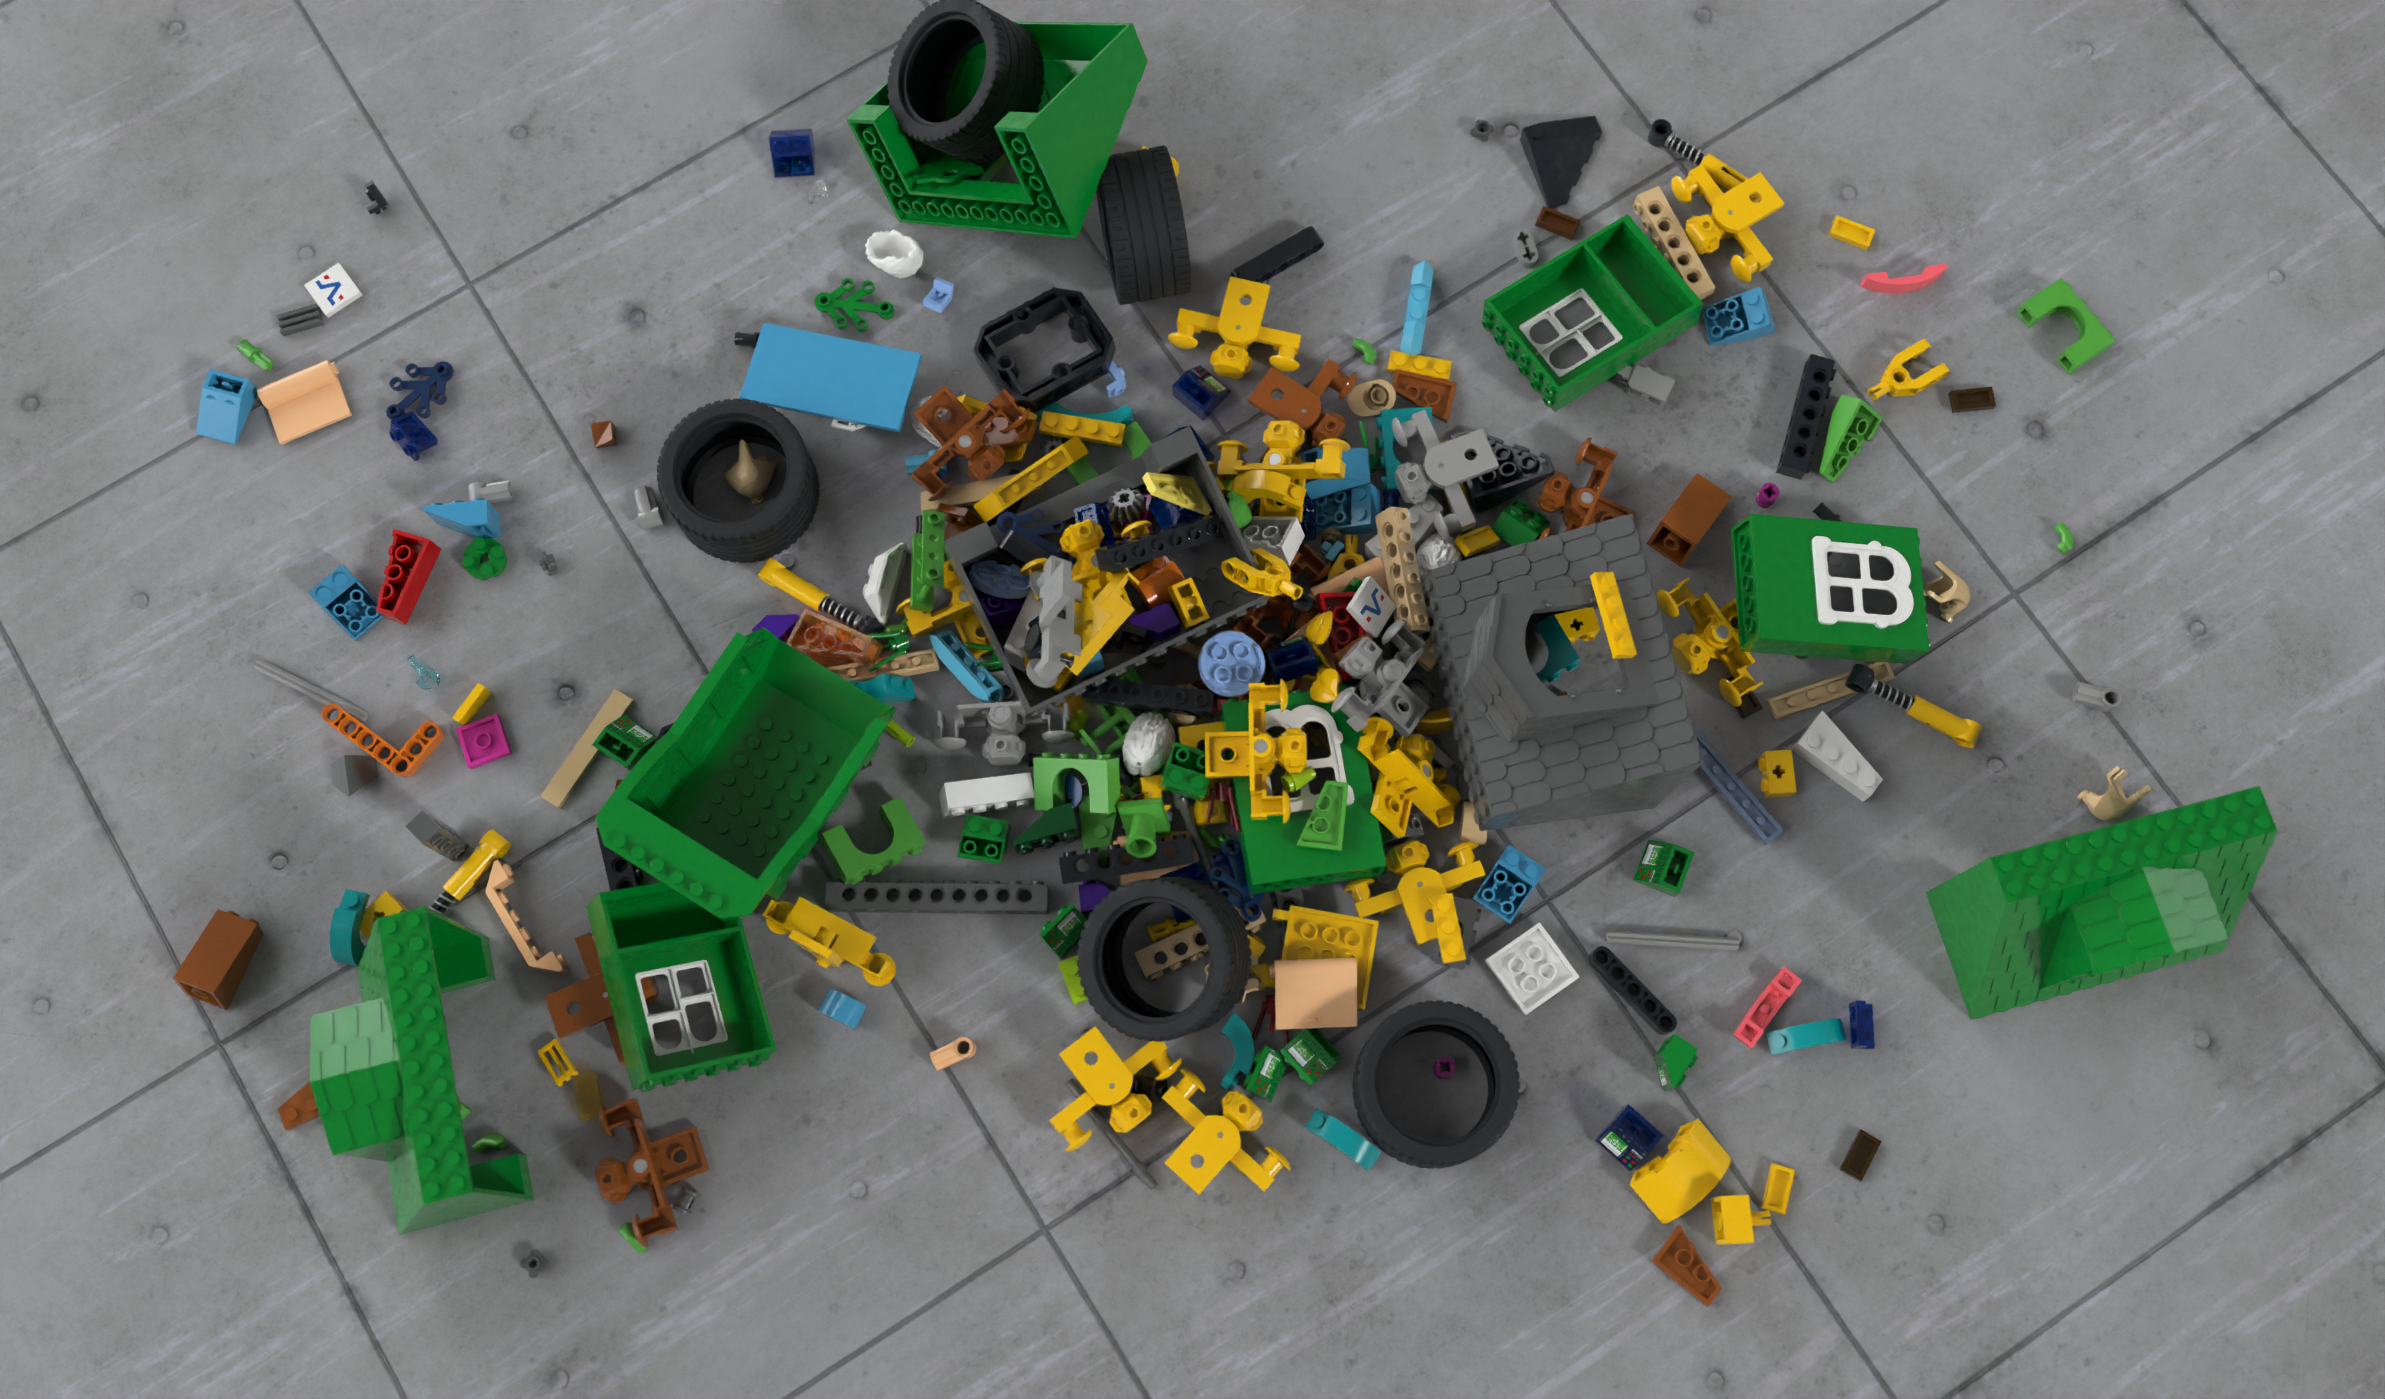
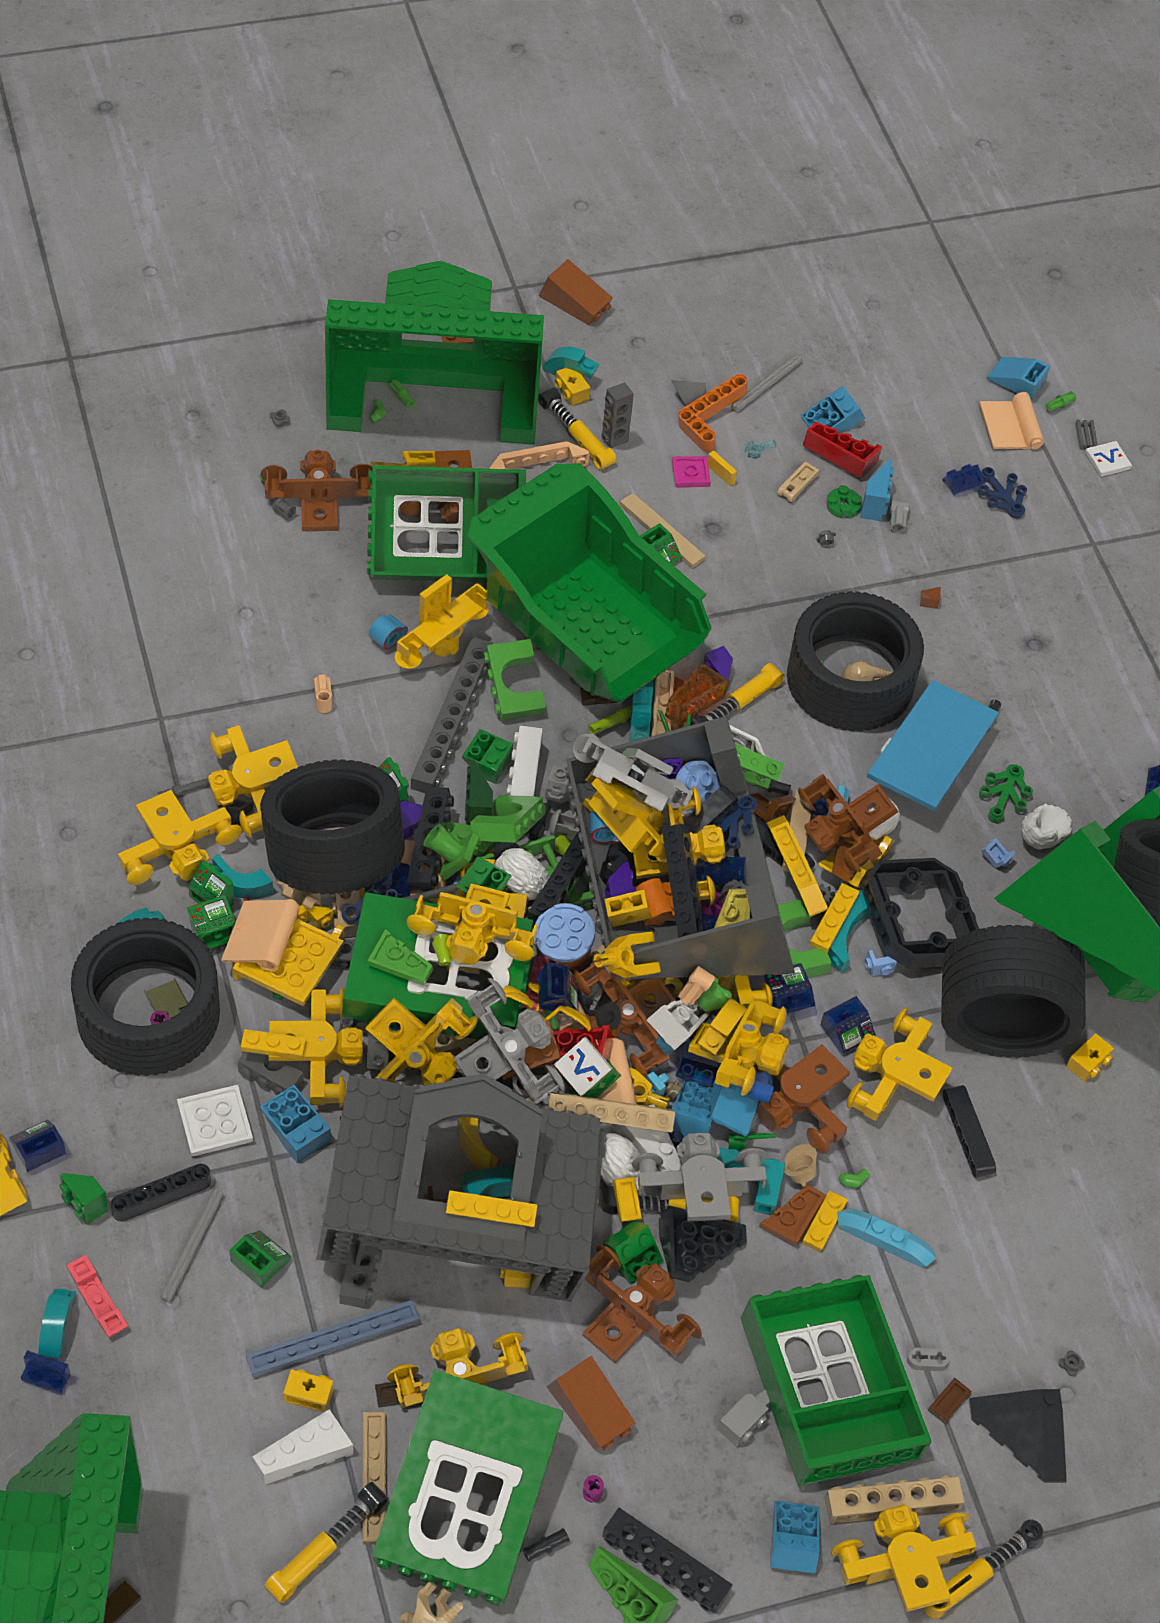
camera: 100 degrees right, 20 degrees down
none -> olive piece [144,977,187,1019]
none -> light nougat piece [678,966,715,1005]
none -> blue piece [748,1071,774,1104]
none -> tan plate [777,461,819,503]

